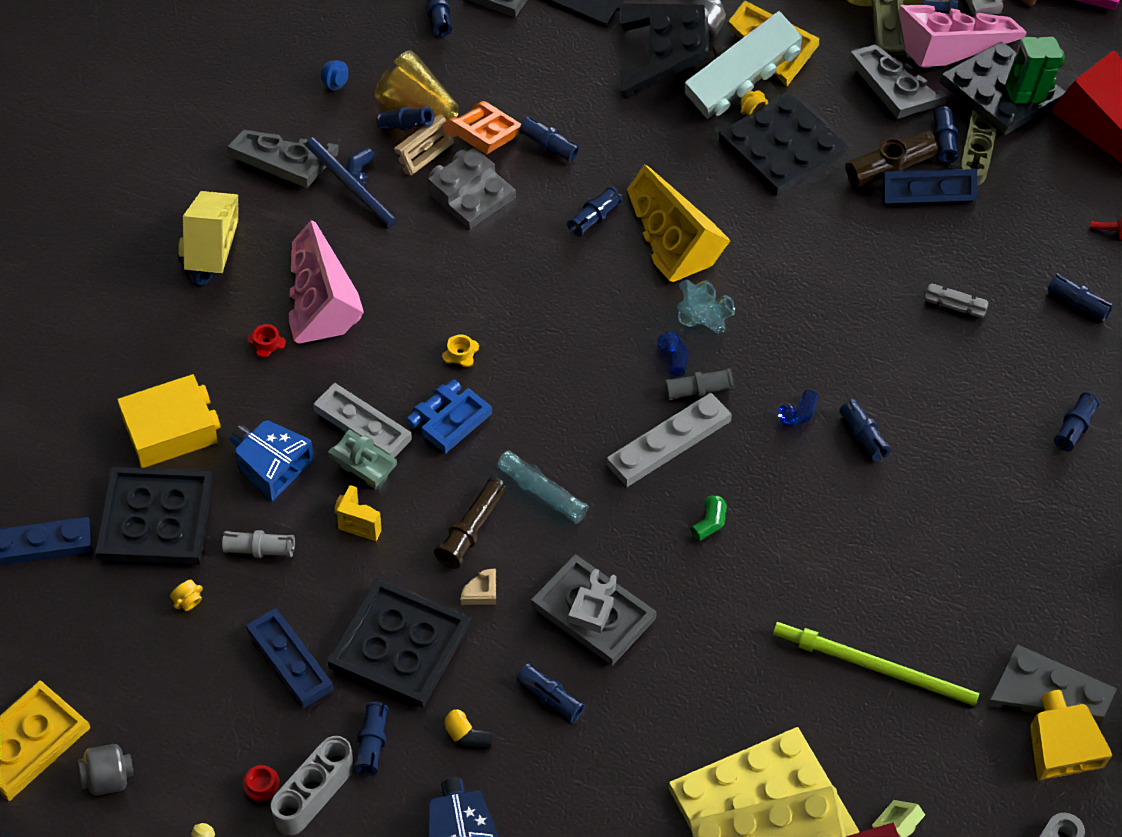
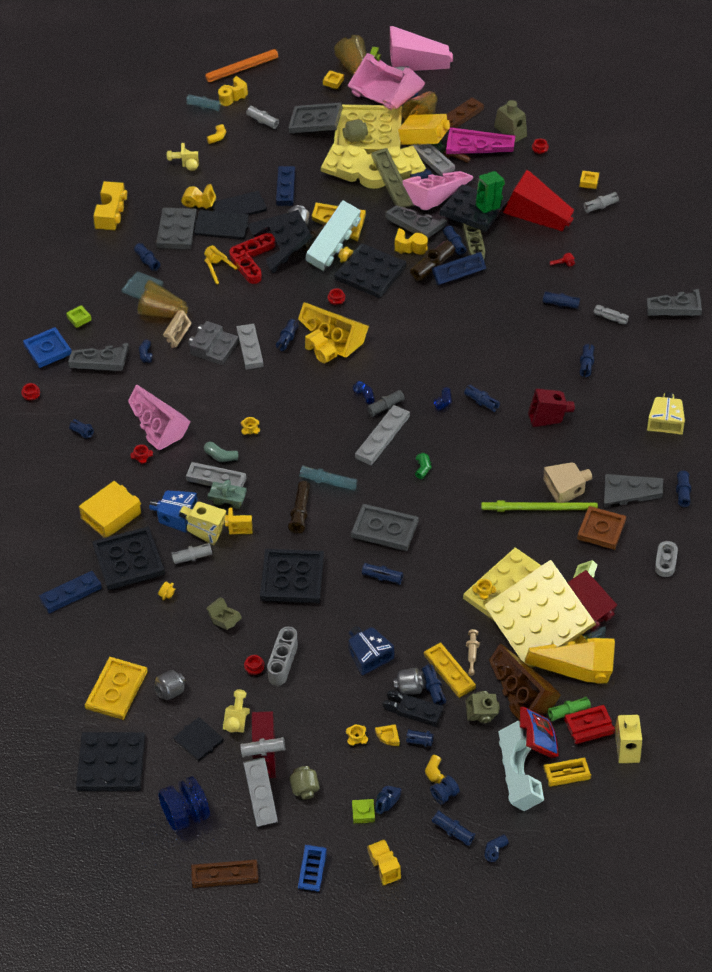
camera: 20 degrees left, 5 degrees down
light yellow wedge [179,191,238,273] -> none
dark blue plate [246,608,334,708] -> none
dark blue bar [305,137,397,228] -> none
blue plate [321,60,348,90] -> none
dark blue pin [354,701,389,776] -> none
dark blue pin [376,106,435,131] -> none
blue plate [405,379,492,454] -> none
orange plate [443,101,521,154] -> none
arm [444,709,492,748] -> none
tan tile [461,569,496,605] -> none
dark blue pin [519,116,580,163] -> none
light grey plate [568,569,616,633] -> none
clear light blue hips [677,279,735,334] -> none
light grey axle [925,284,988,318] -> none
yellow torso [1030,690,1112,781] -> none
none -> red plate [21,383,40,400]
none -> blue plate [23,327,71,368]
none -> lime plate [66,305,91,328]
none -> clear light blue piece [122,272,163,302]
none -> light yellow torso [179,502,226,545]
none -> yellow plant [204,245,237,285]
none -> sand green arm [204,442,238,463]
none -> olive bracket [207,597,242,630]
none -> red beam [229,233,276,284]
none -> light grey plate [236,324,264,370]
none -> yellow leg [305,329,337,364]
none -> red plate [328,288,345,305]
none -> yellow leg [395,228,428,255]
none -> yellow plate [472,579,496,600]
none -> dark red torso [528,389,575,427]
none -> tan torso [543,462,592,503]
none -> dark orange plate [577,506,626,550]

